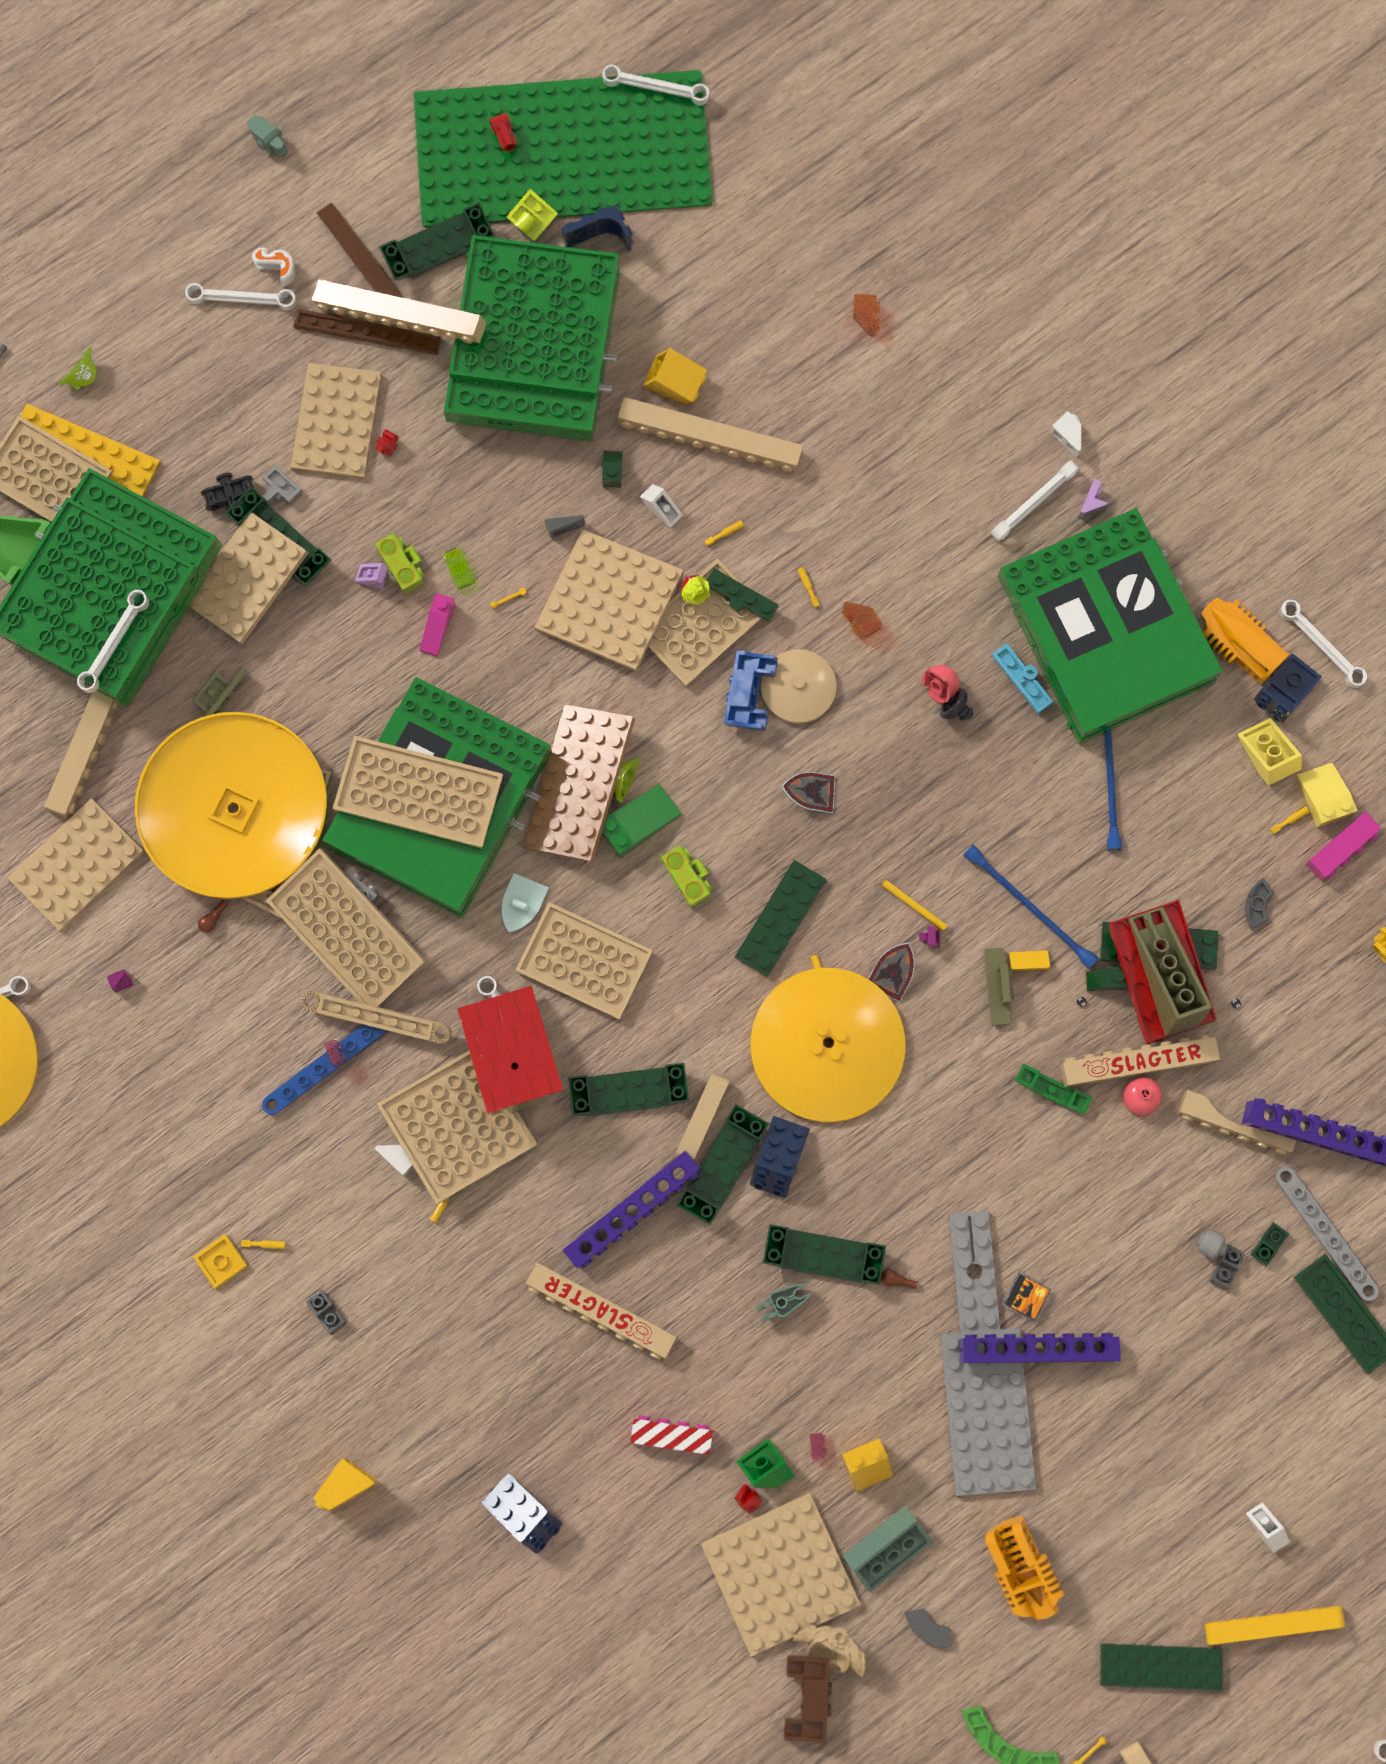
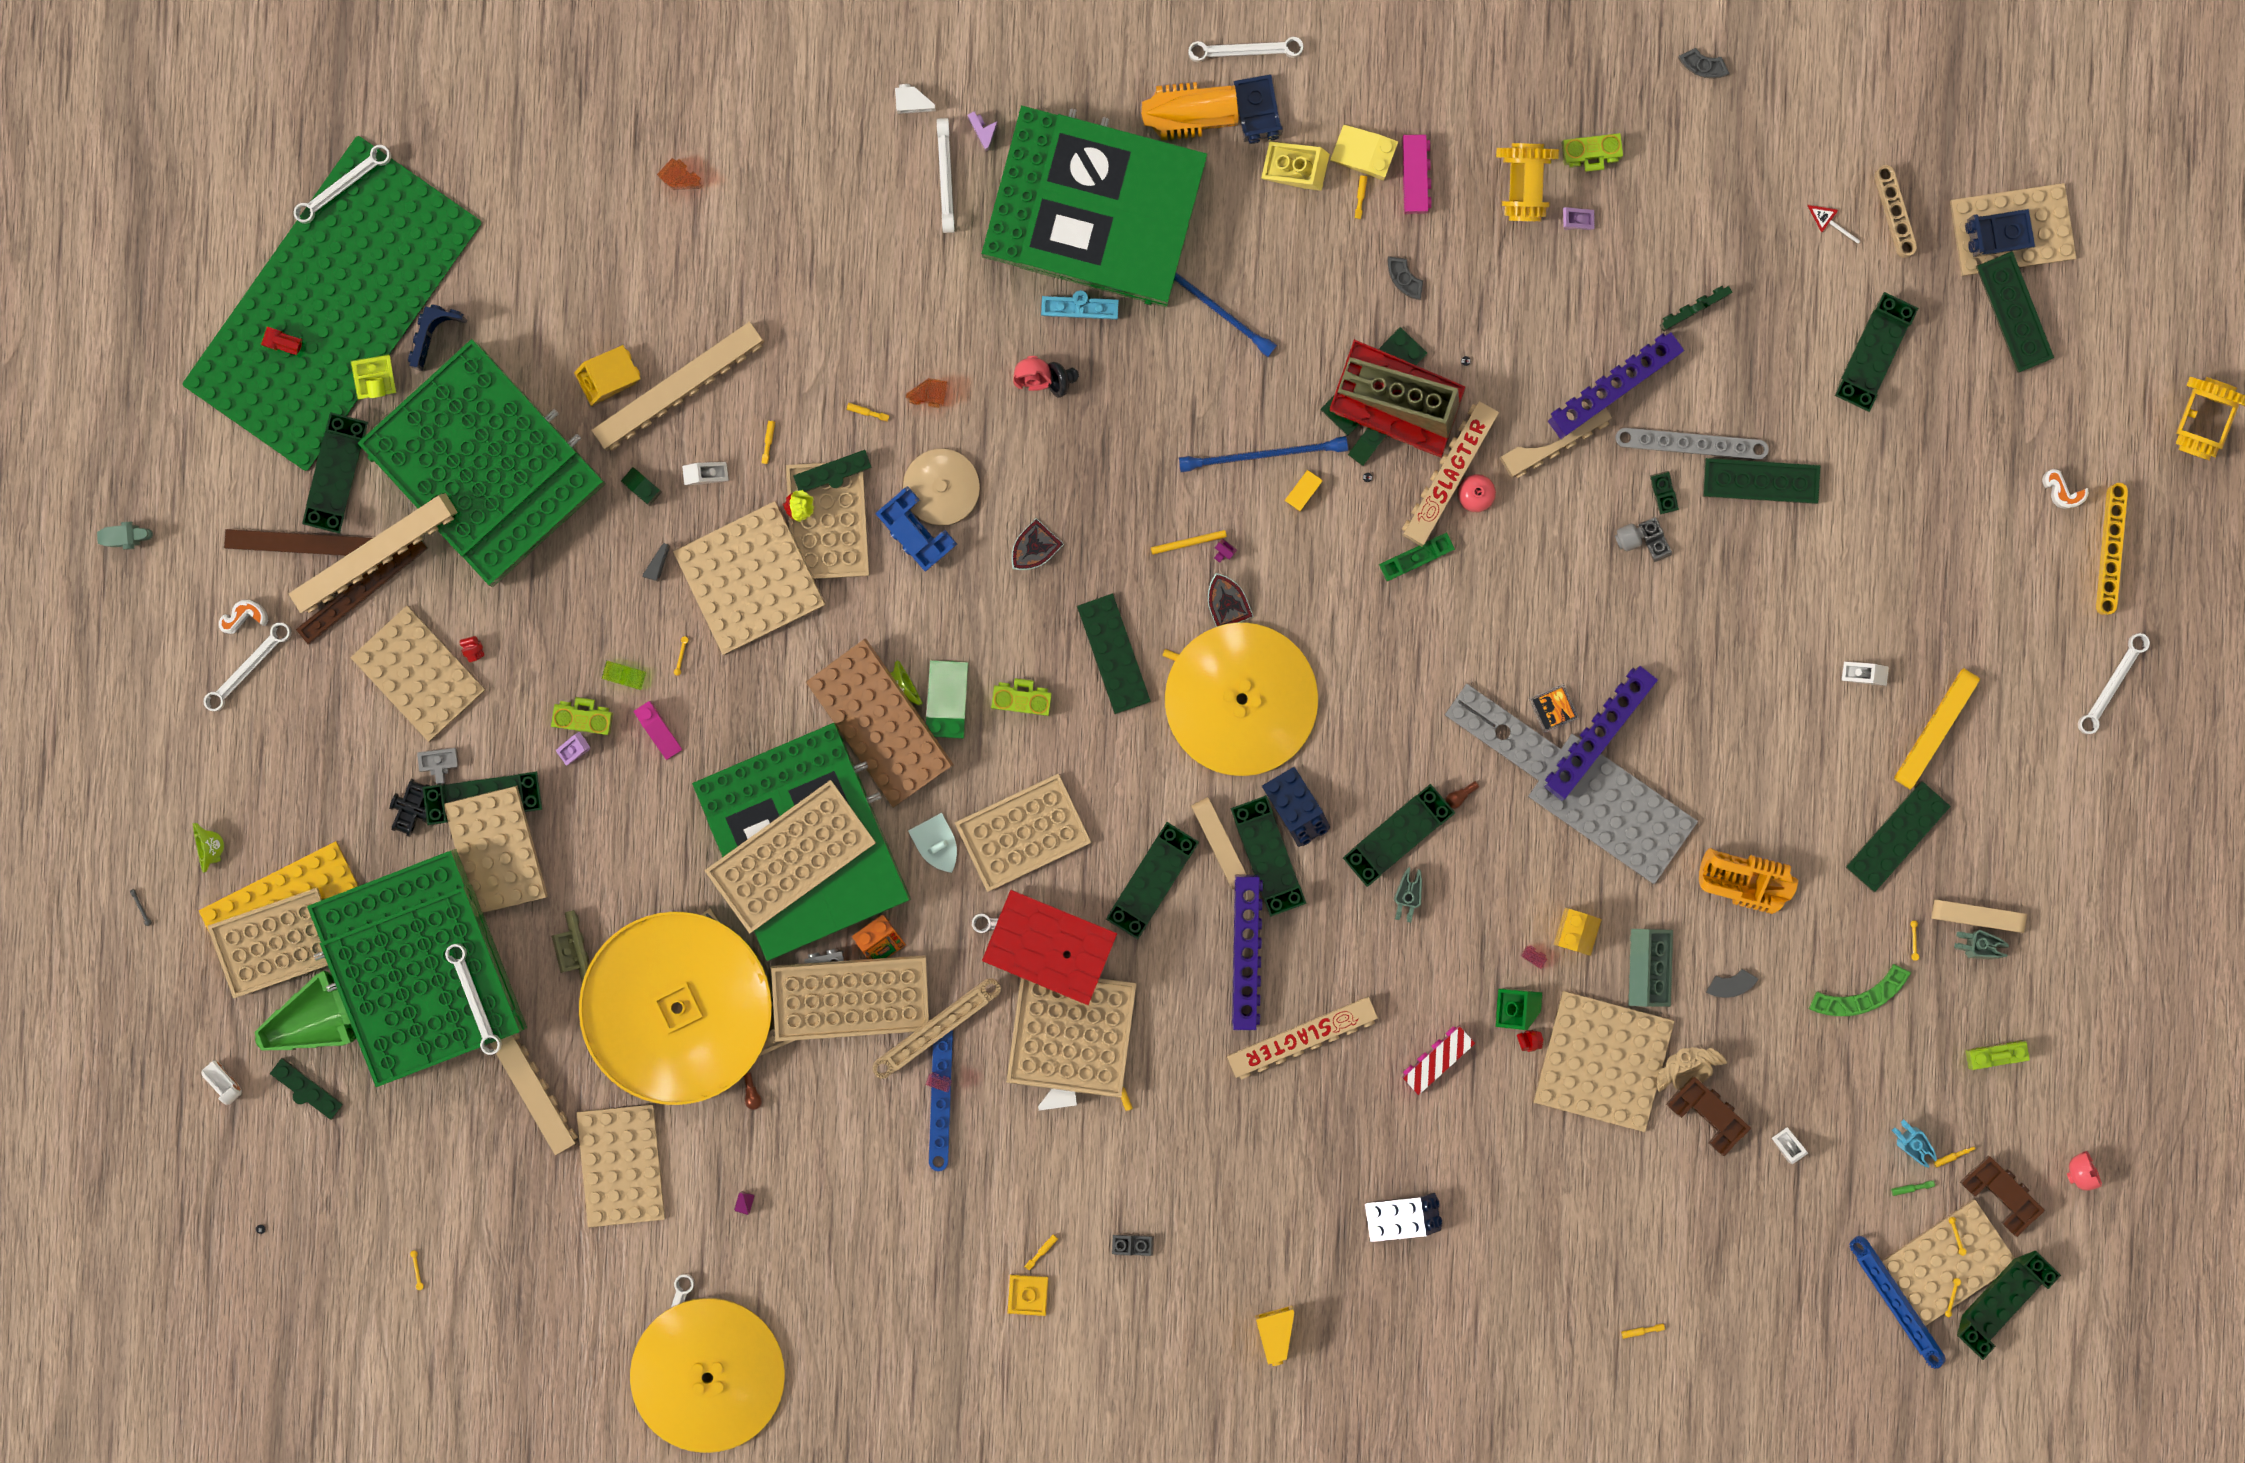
camera: 55 degrees left, 10 degrees up
olive bracket [984,948,1014,1025] -> none
none -> orange slope [851,914,906,959]

